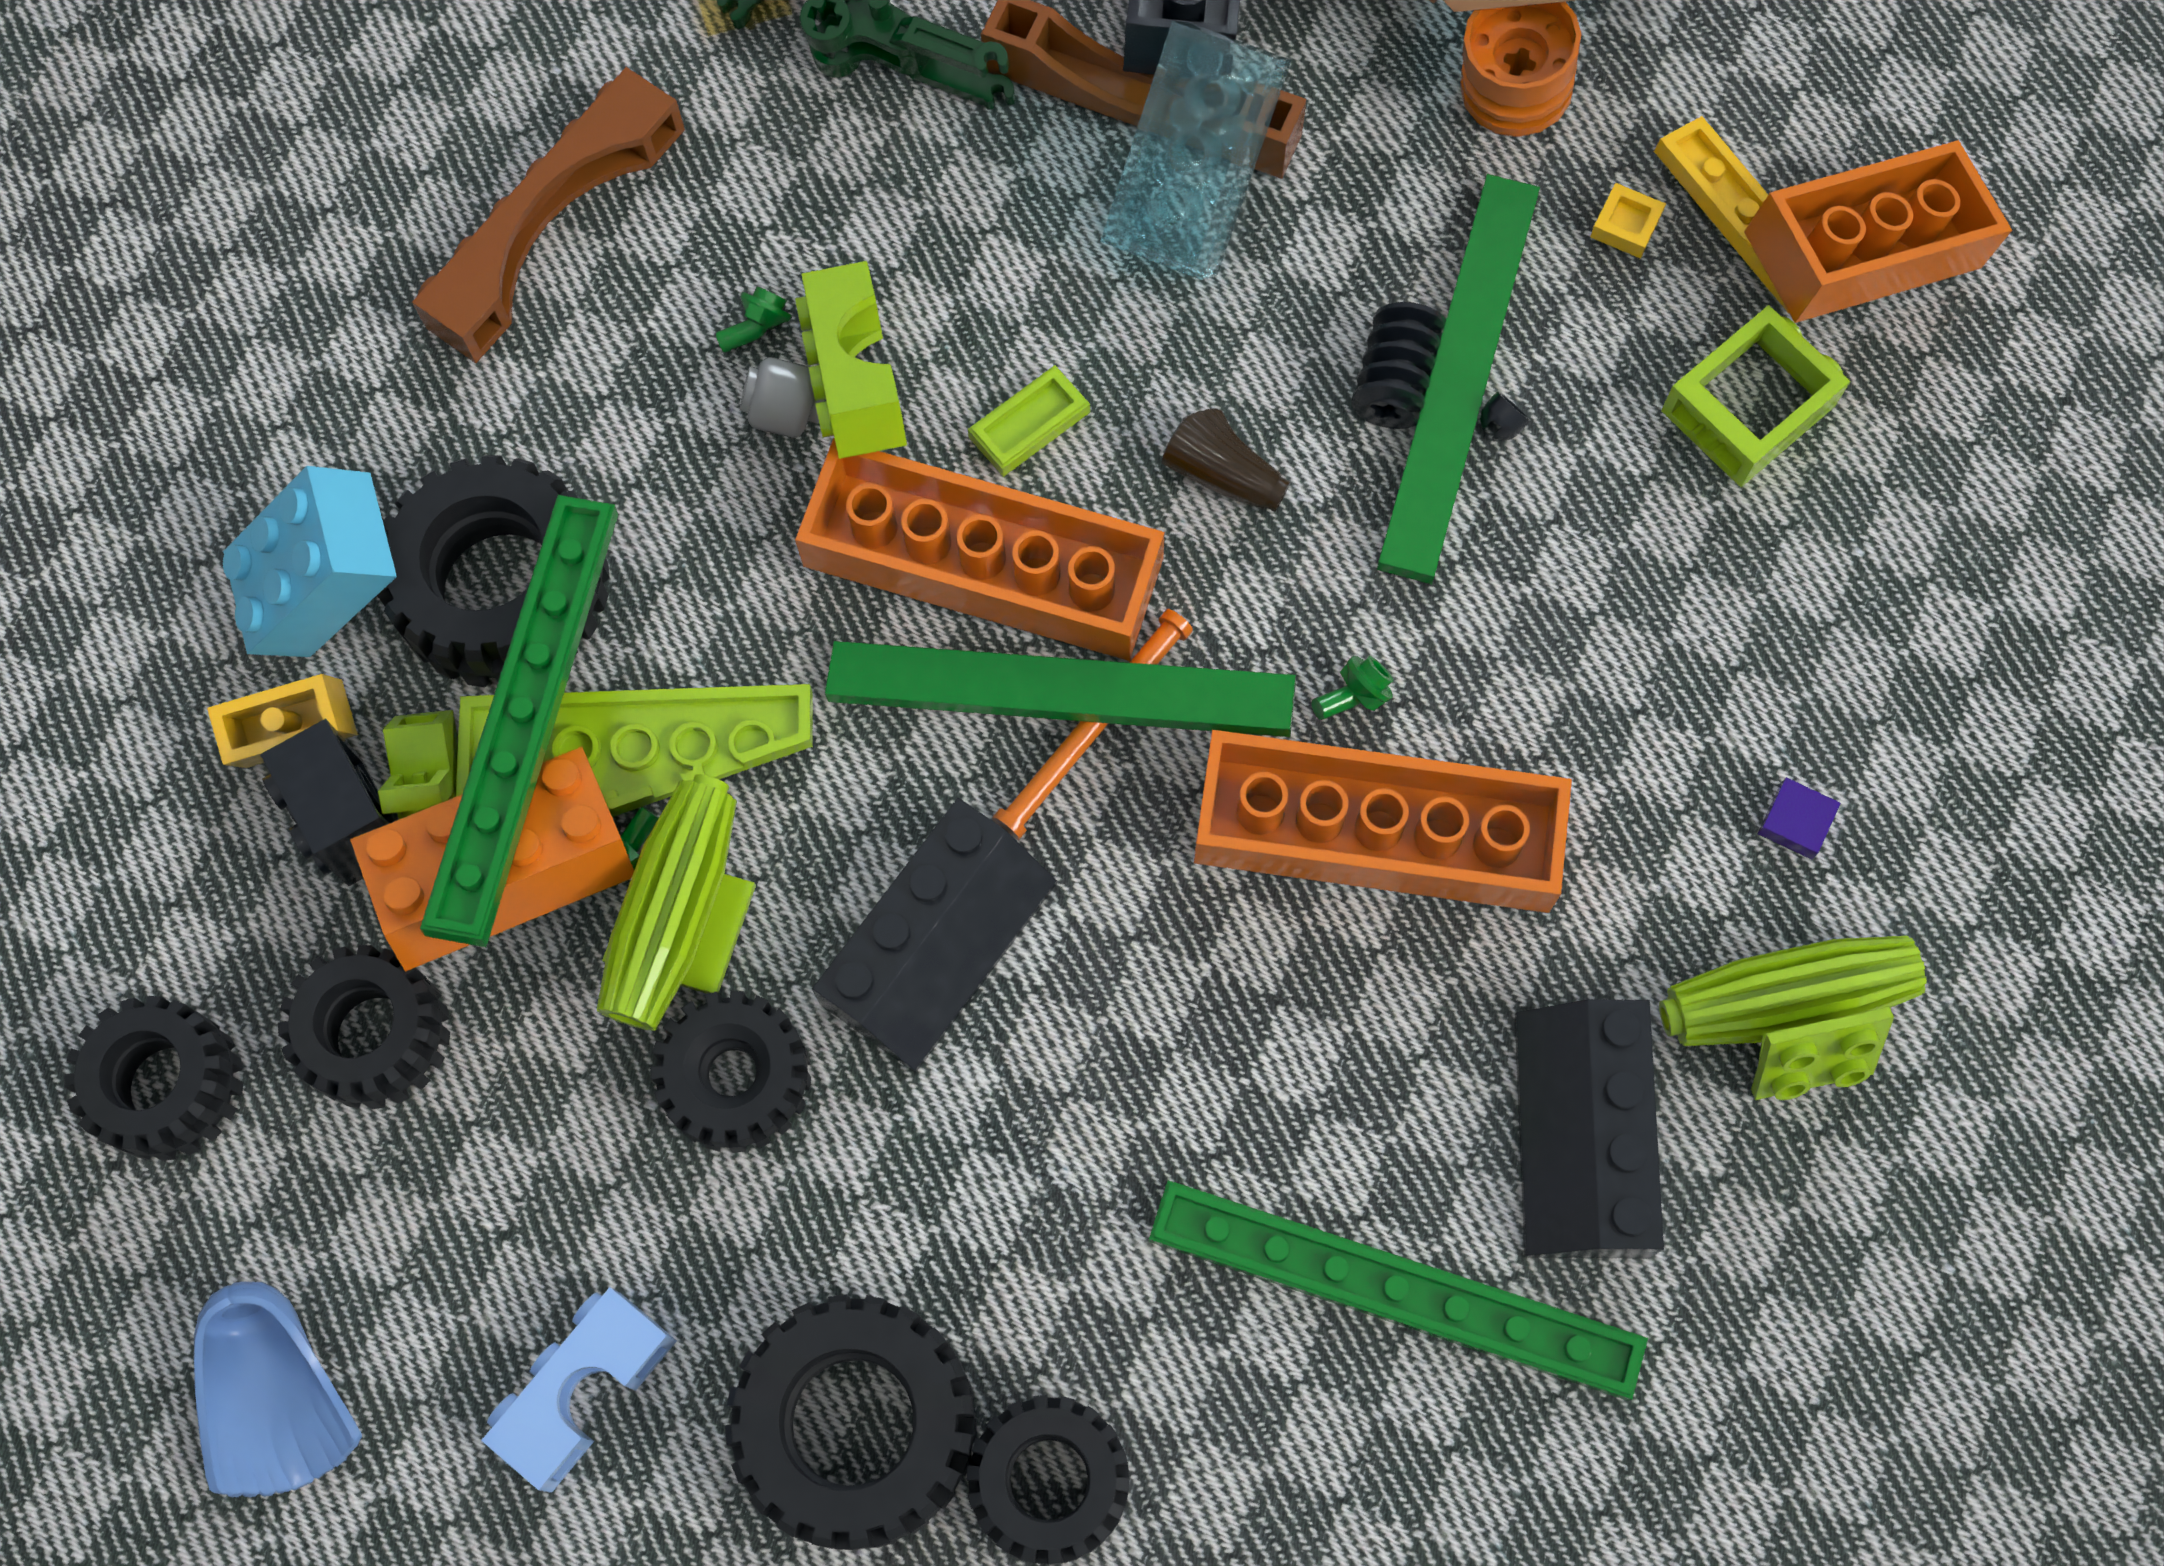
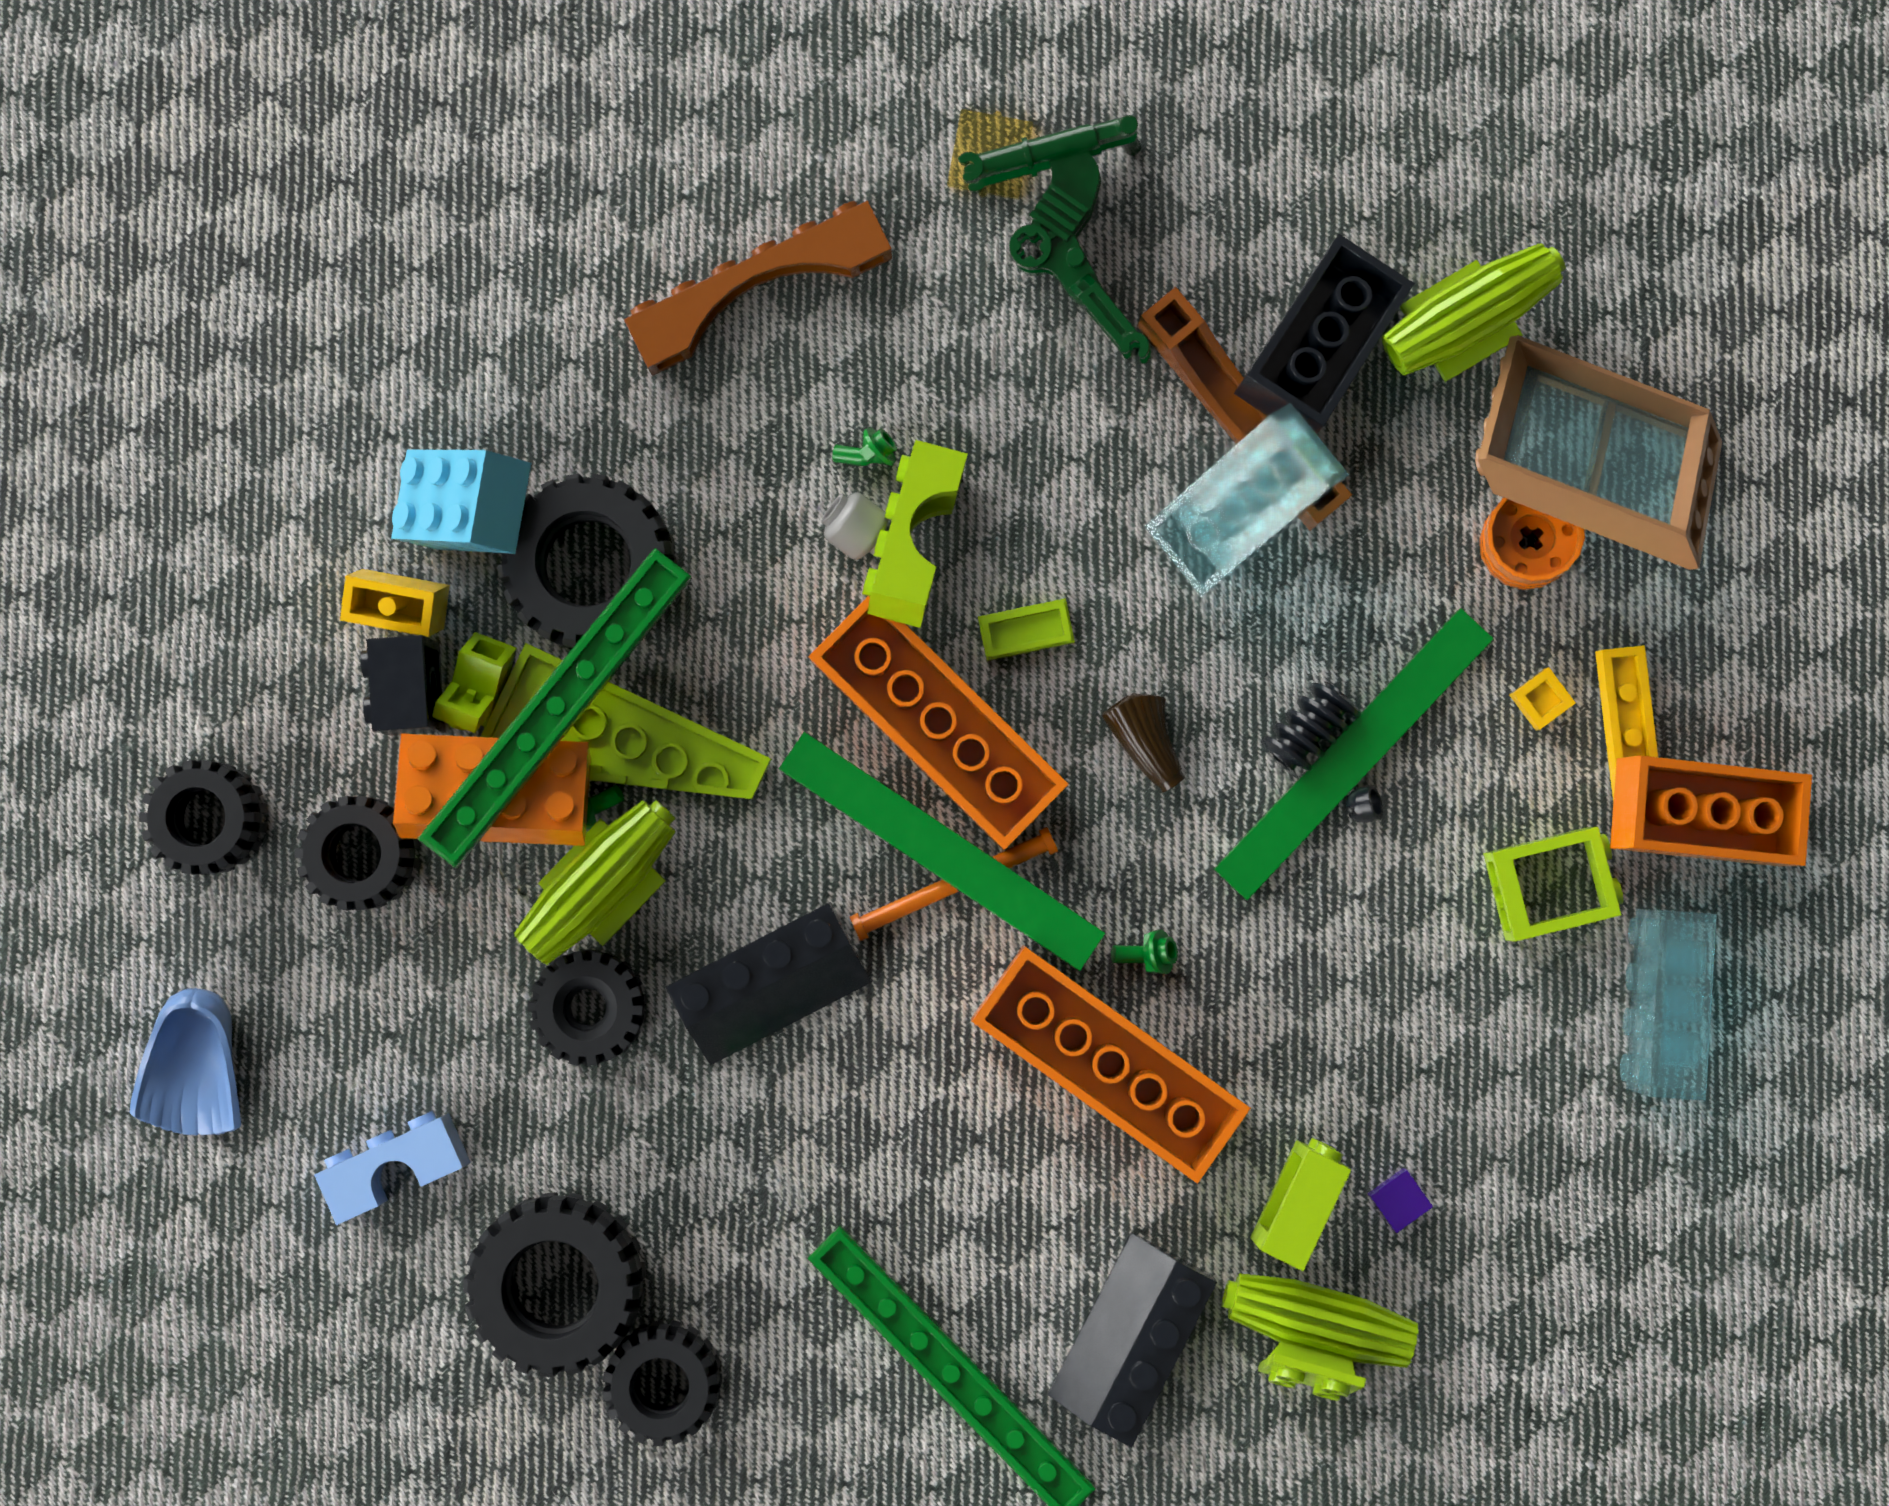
camera: 20 degrees right, 15 degrees up
none -> lime window [1250,1138,1351,1271]
none -> clear light blue brick [1620,909,1717,1101]

